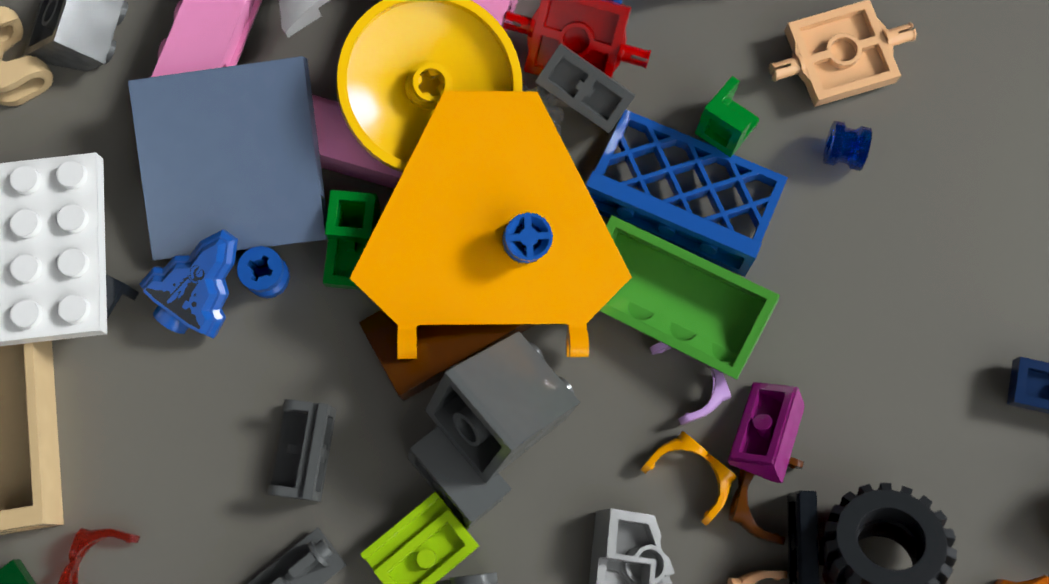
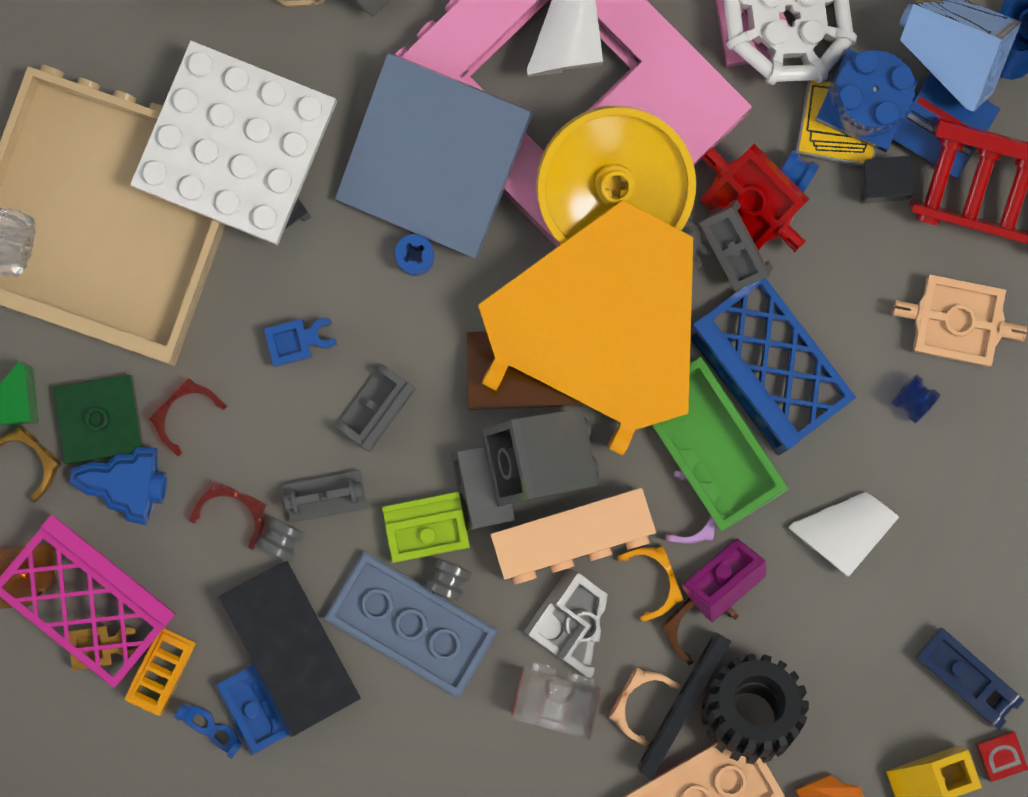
camera: 30 degrees right, 10 degrees up
blue rock [139,230,238,338] -> none
green brick [323,190,381,290] -> none
blue wheel [502,212,553,264] -> none
green panel [695,76,759,157] -> none
none -> blue plate [264,318,337,367]
none -> light nougat brick [490,488,656,585]
none -> white slope [788,492,899,577]

